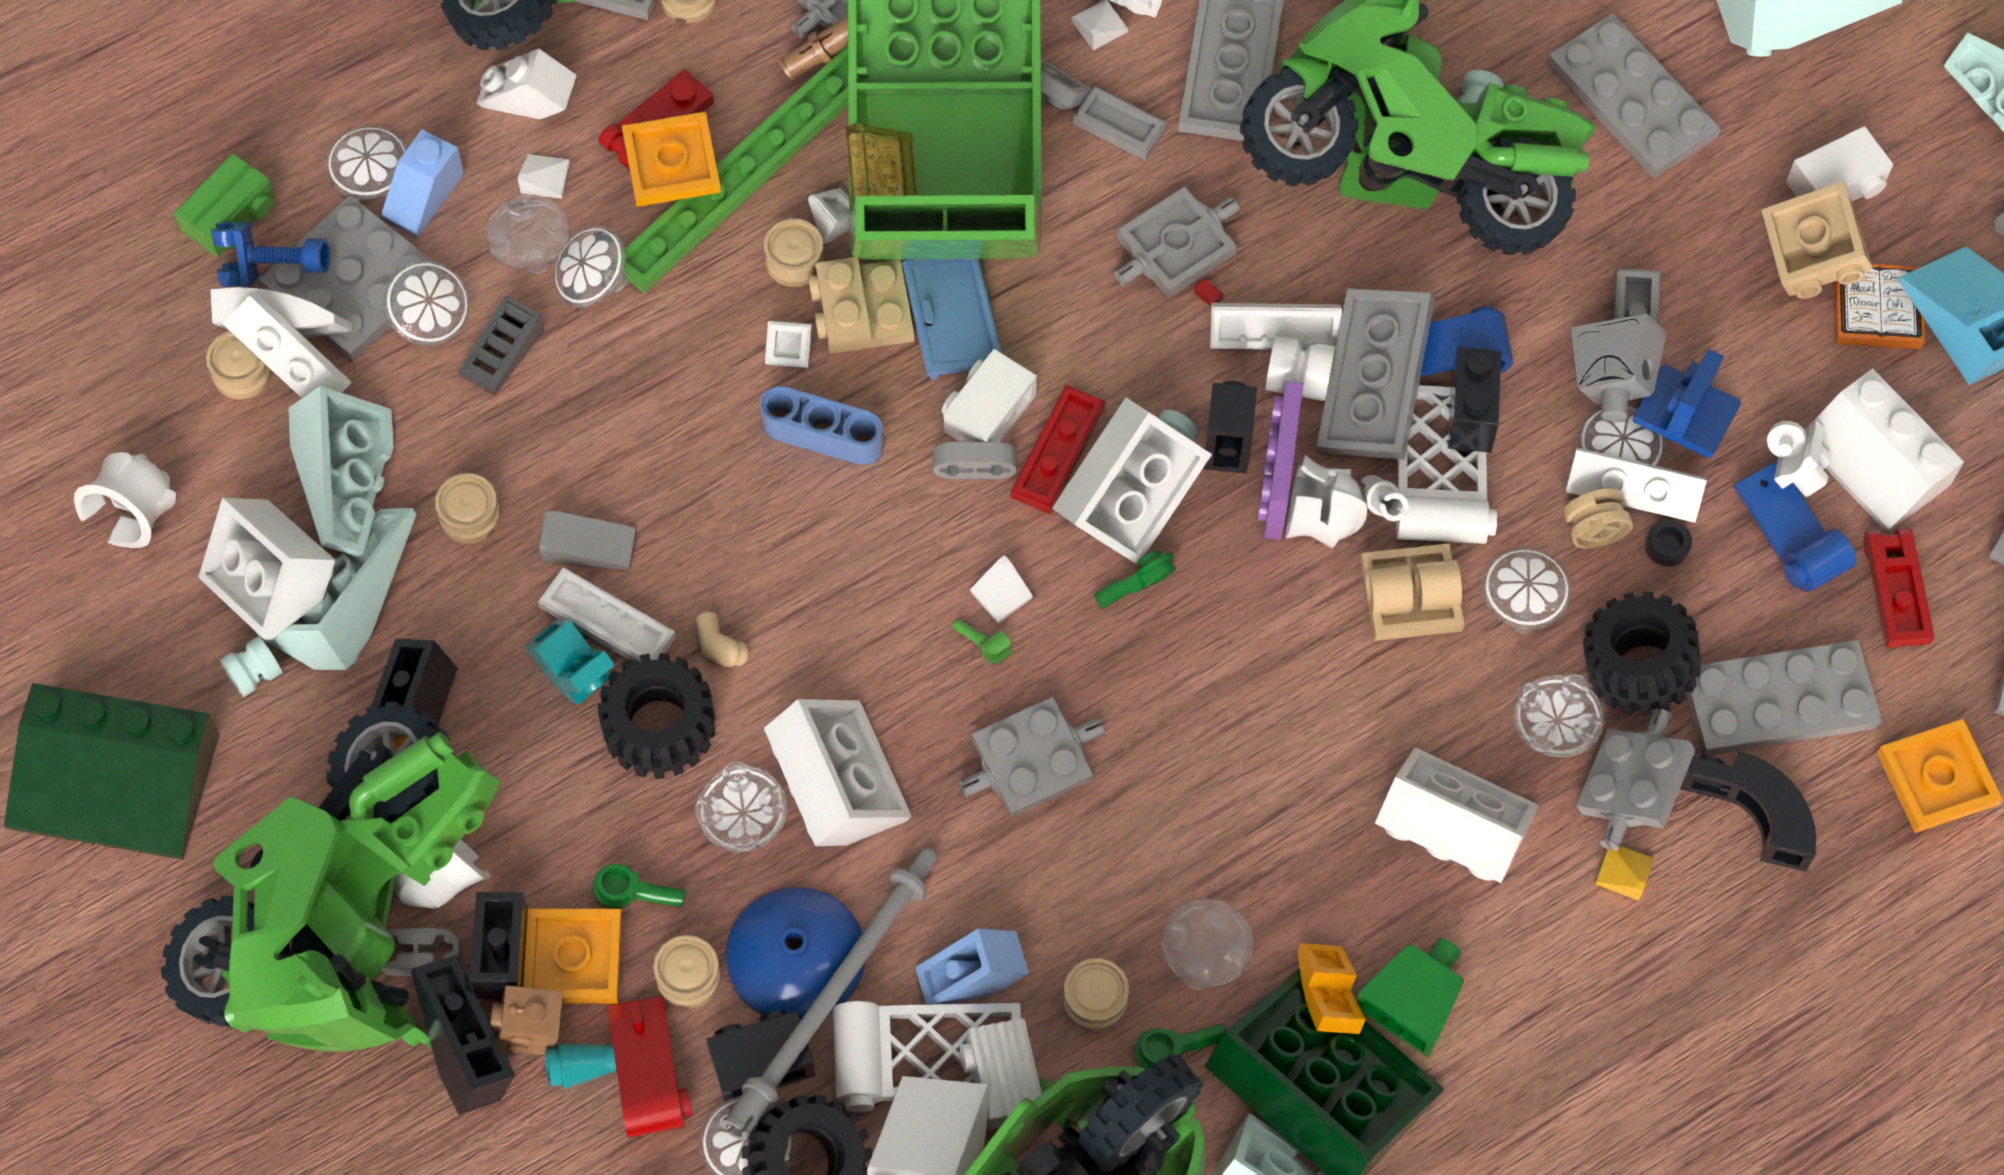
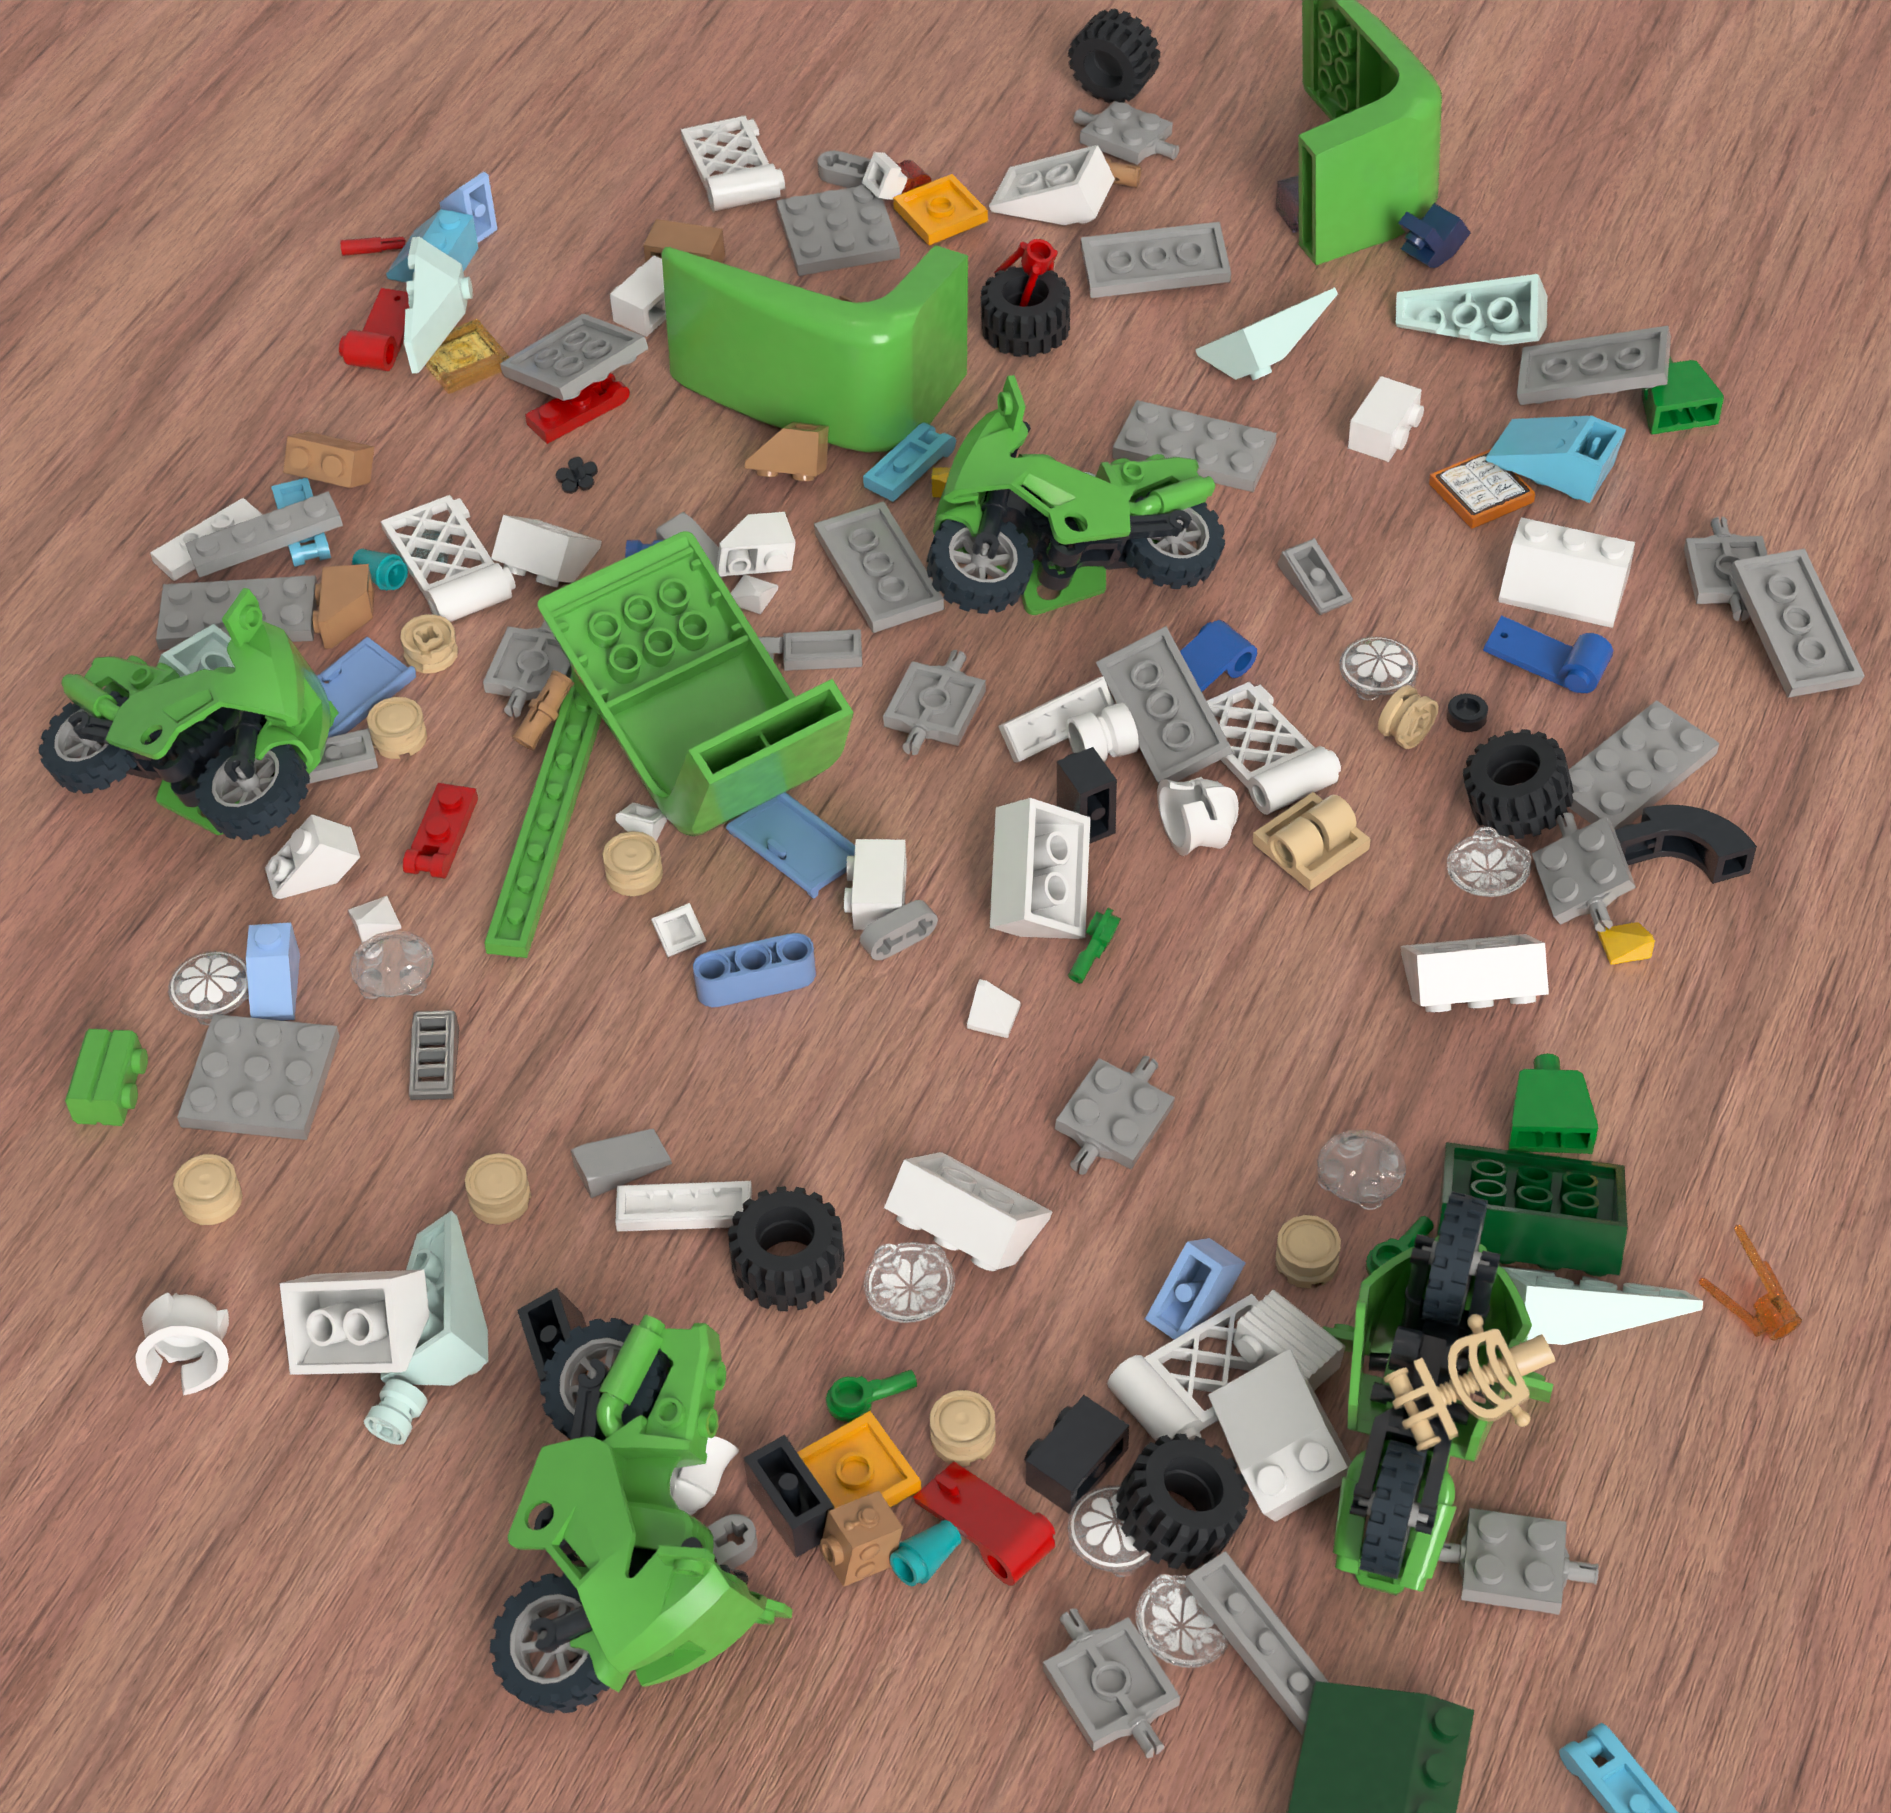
camera: 30 degrees left, 15 degrees down
dark green slope [4,683,220,860] -> none
blue bar [211,221,331,287] -> none
white slope [211,287,352,338] -> none
white plate [222,290,351,398] -> none
light aqua wedge [288,386,394,557] -> none
dish [383,260,470,347] -> none
black slope [411,955,515,1115] -> none
teal brick [523,618,615,705] -> none
dish [553,226,628,309] -> none
light orange plate [622,112,721,207] -> none
tan arm [695,612,749,667] -> none
light grey bar [721,848,937,1141] -> none
blue dish [726,887,865,1021] -> none
tan plate [808,257,914,354] -> none
clear yellow tile [845,123,918,208] -> none
bright green hand [952,619,1012,664] -> none
red tile [1011,385,1105,514] -> none
red piece [1194,278,1223,306] -> none
medium lavender plate [1257,381,1303,540] -> none
light orange slope [1298,943,1366,1034] -> none
white pin [1359,475,1408,521] -> none
black brick [1448,347,1501,453] -> none
dish [1481,548,1571,634] -> none
white plate [1565,447,1707,522] -> none
light grey torso [1571,313,1666,422] -> none
blue bracket [1633,349,1741,458] -> none
tan plate [1761,181,1873,299] -> none
white hips [1767,420,1832,497] -> none
red plate [1863,528,1935,648] -> none
light orange plate [1877,719,2002,833] -> none

